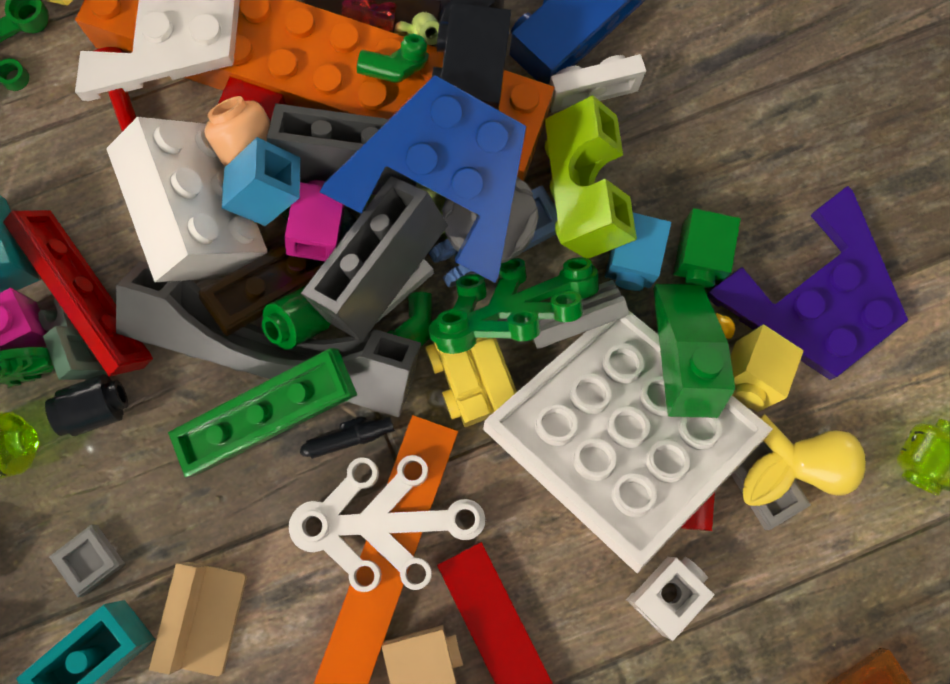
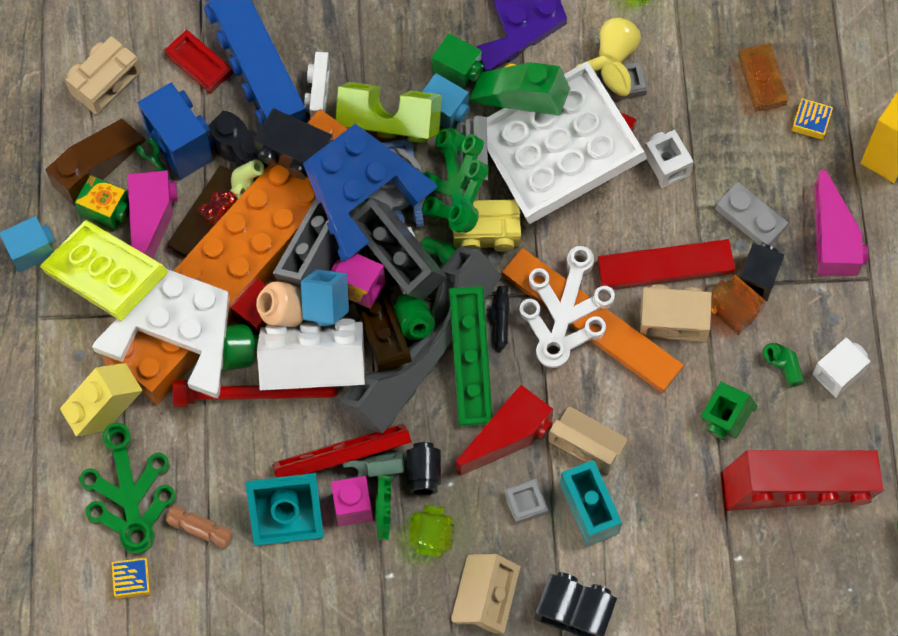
camera: 65 degrees left, 10 degrees down
green arm [357,34,429,83] -> none
light yellow brick [730,324,804,412] -> none
none -> green head [222,324,259,371]
none -> red slope [456,385,554,475]

